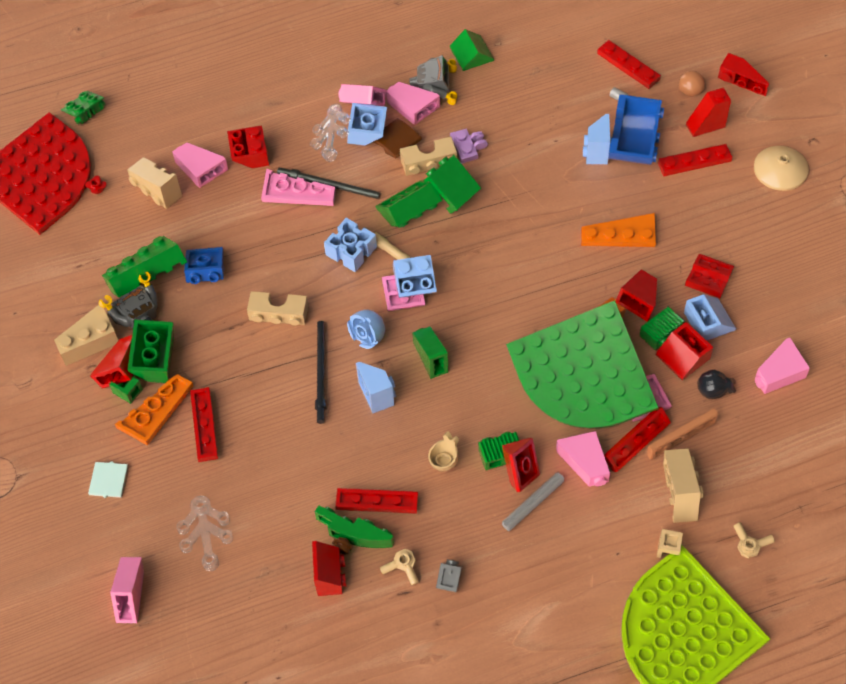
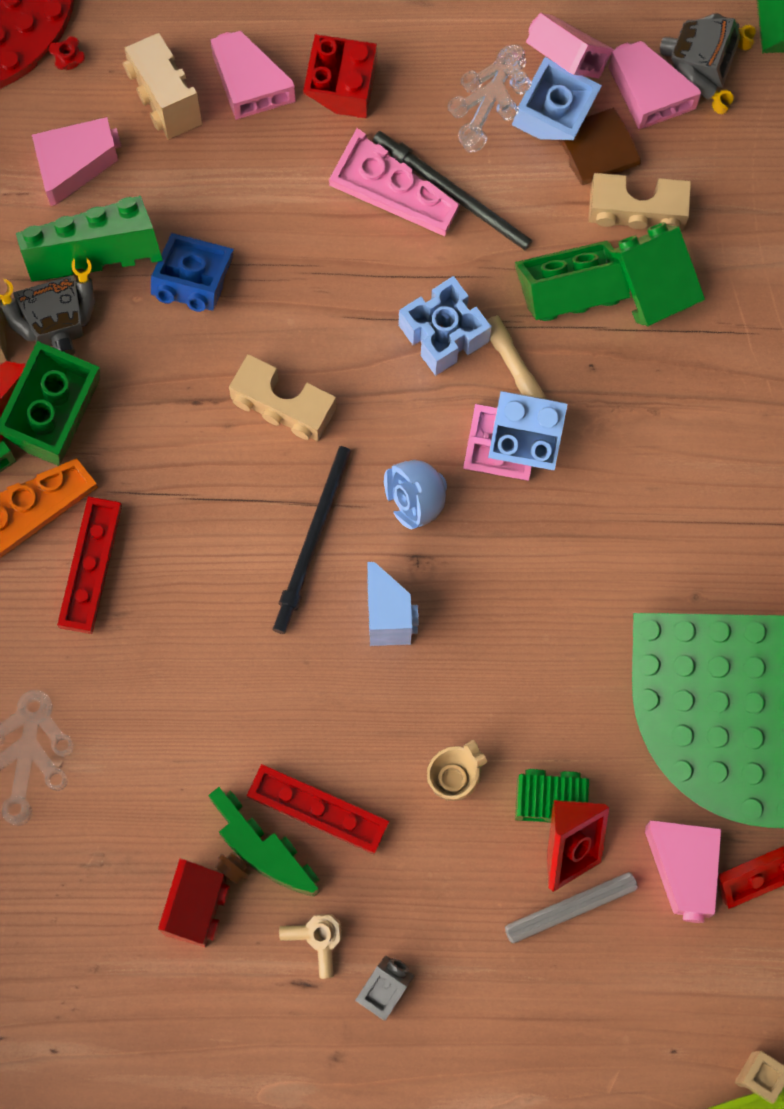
camera: 15 degrees right, 15 degrees up
green slope [412,326,448,379] -> none
lavender hinge [450,128,488,164] -> none
none -> bright pink slope [32,117,121,206]

